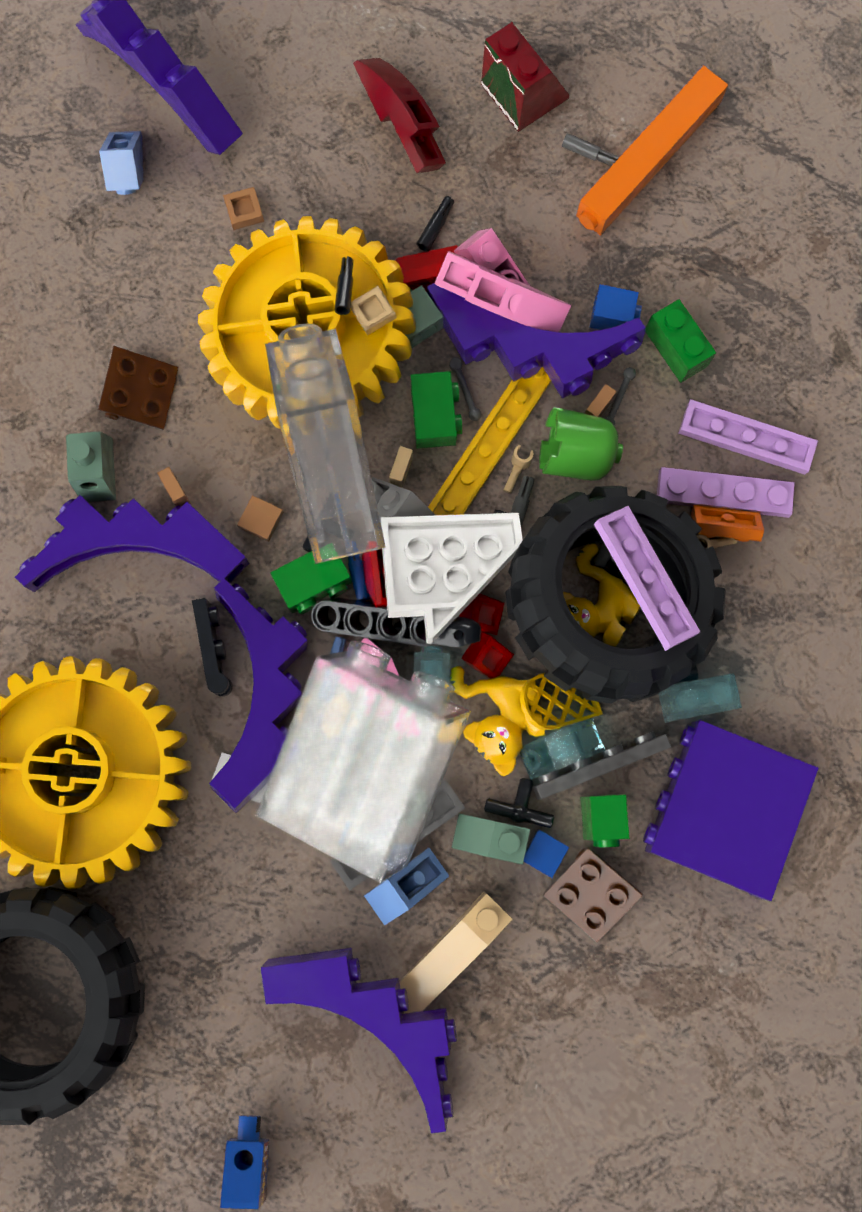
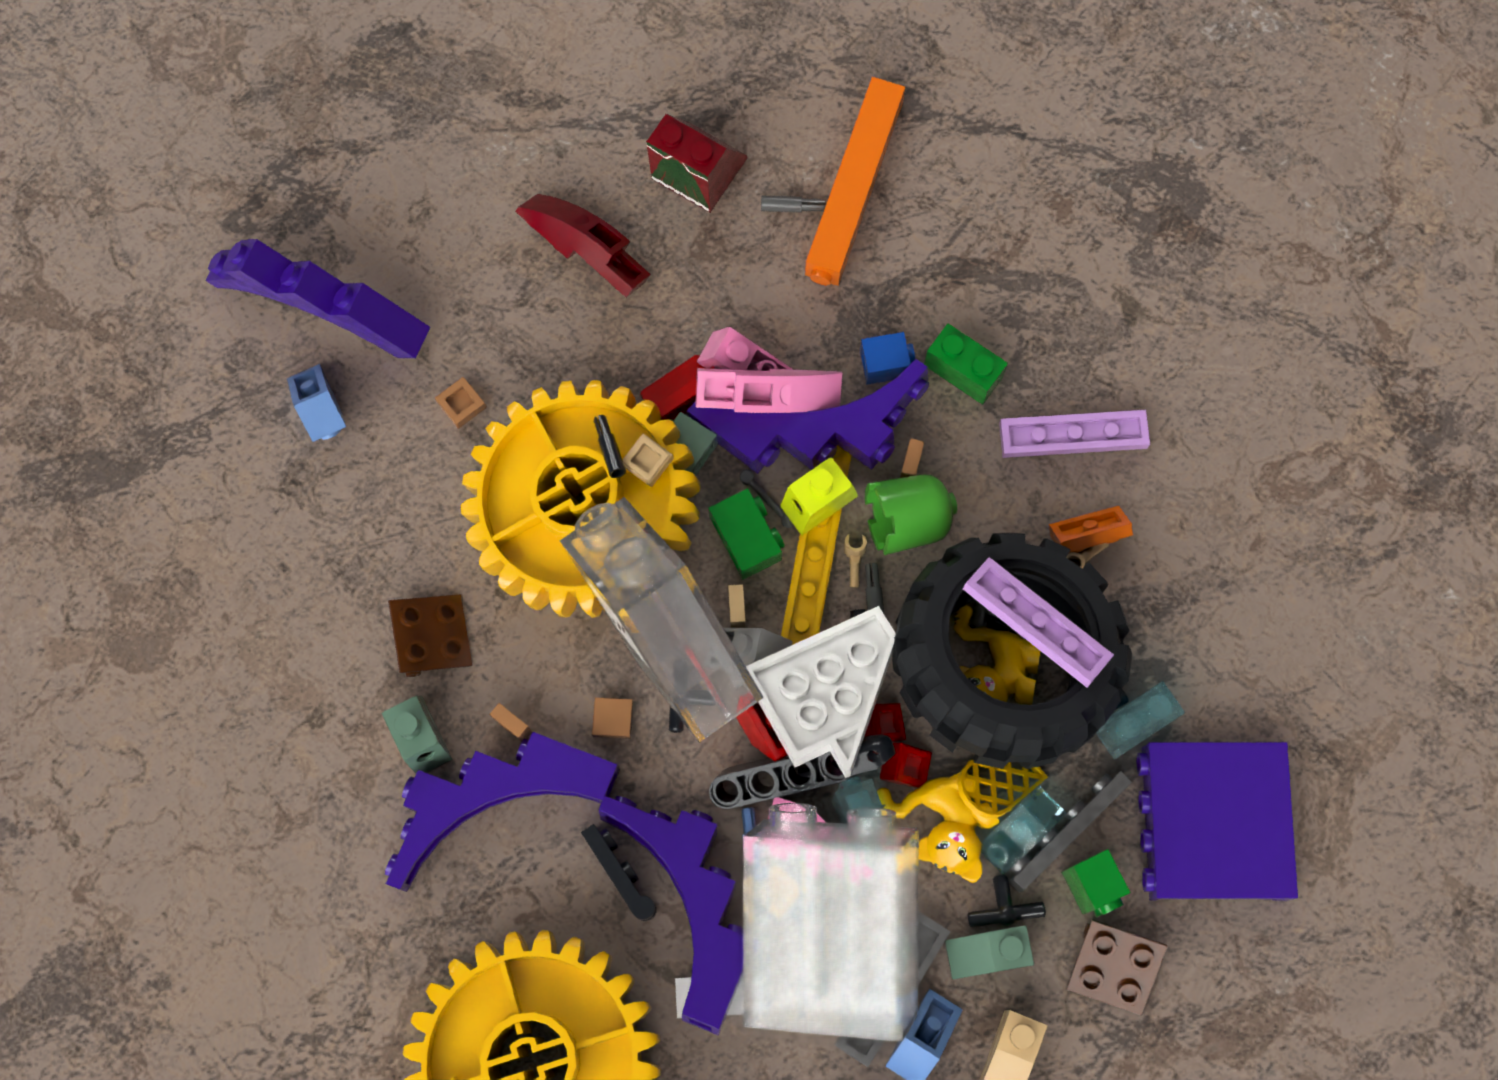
camera: 15 degrees left, 5 degrees down
green brick [270,541,352,614] -> none
blue pin [344,539,371,601] -> none
black pin [416,196,454,252] -> none
blue tile [524,829,569,878] -> none
dark grey hinge [604,367,636,426] -> none
lavender plate [657,467,794,518] -> none
none -> neon yellow torso [780,457,858,536]

